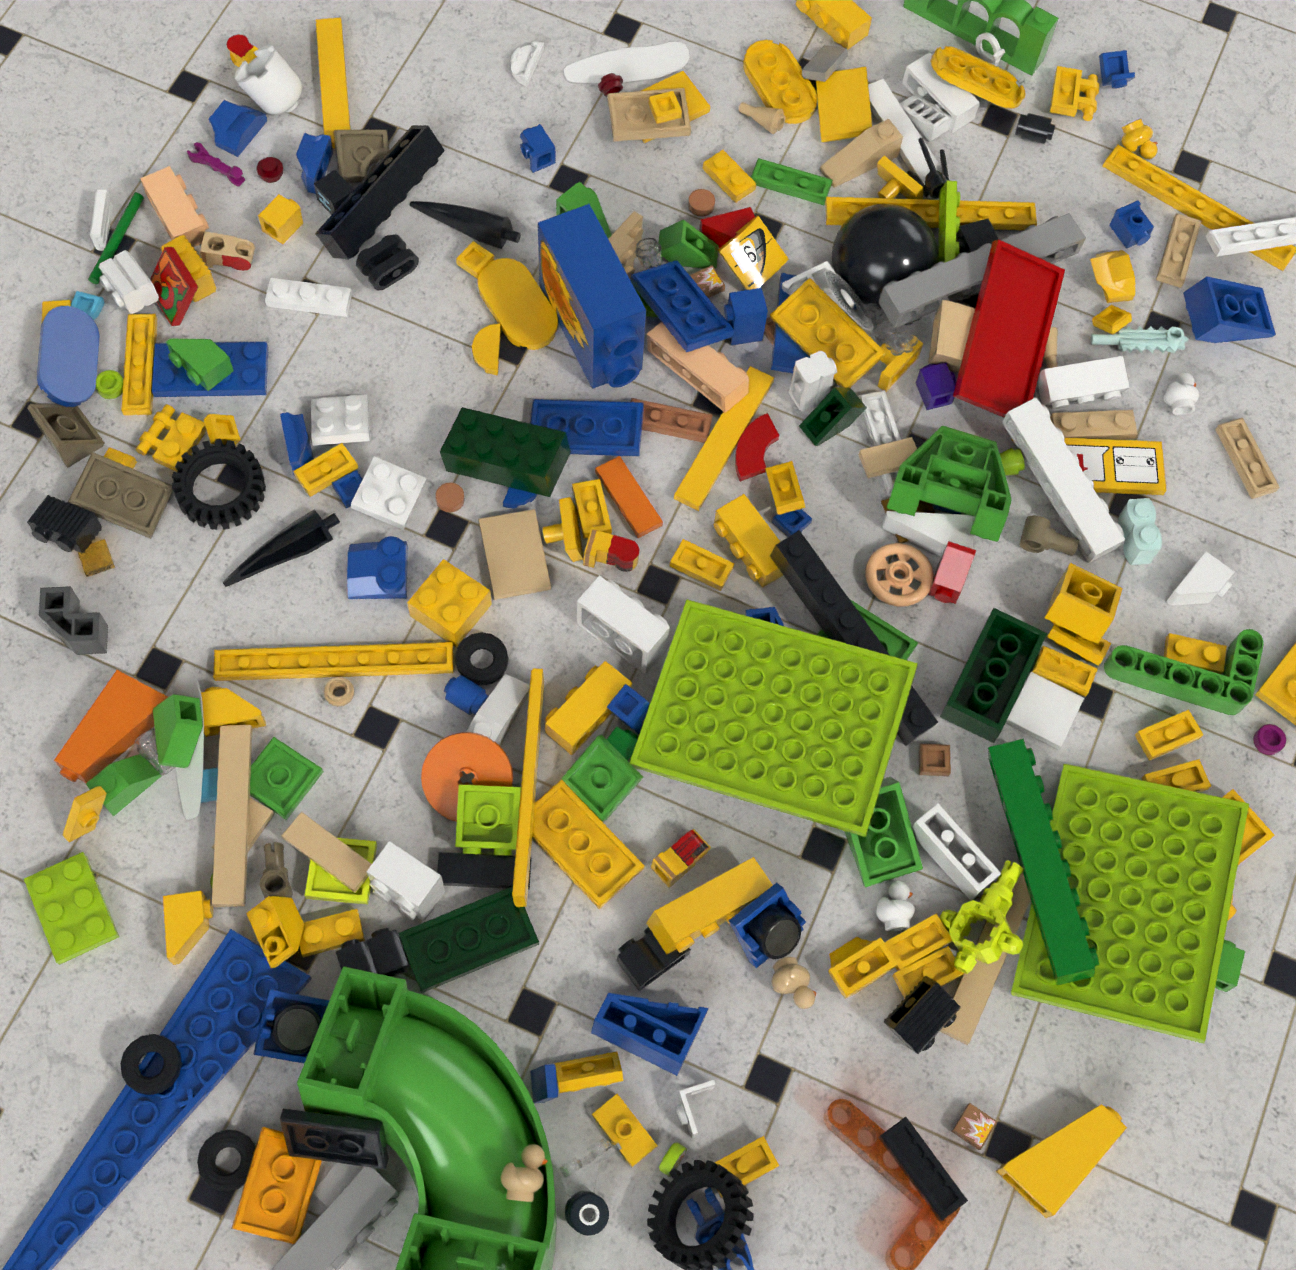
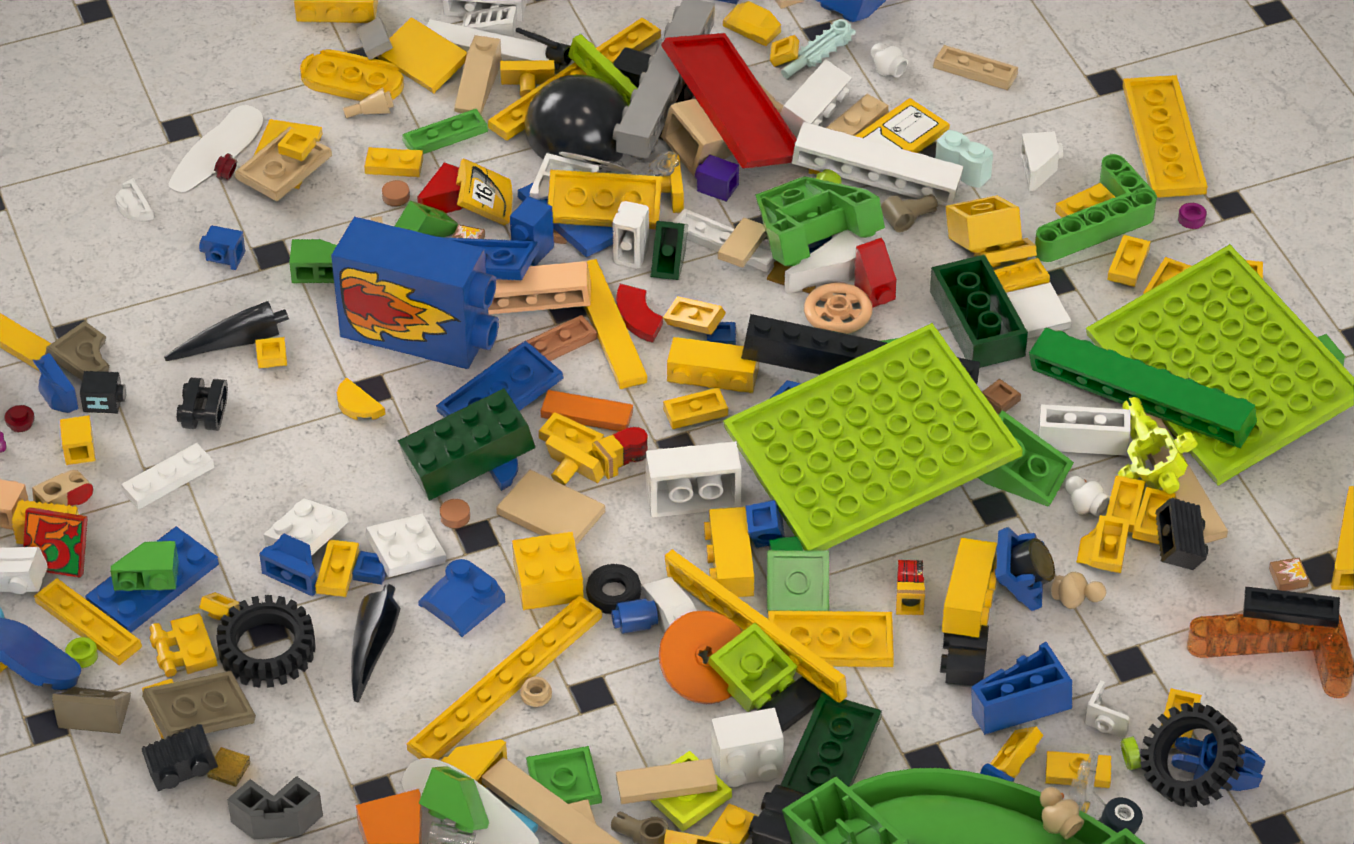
camera: 40 degrees left, 20 degrees down
black brick [315,125,445,260] -> none
yellow tile [478,258,558,350] -> none

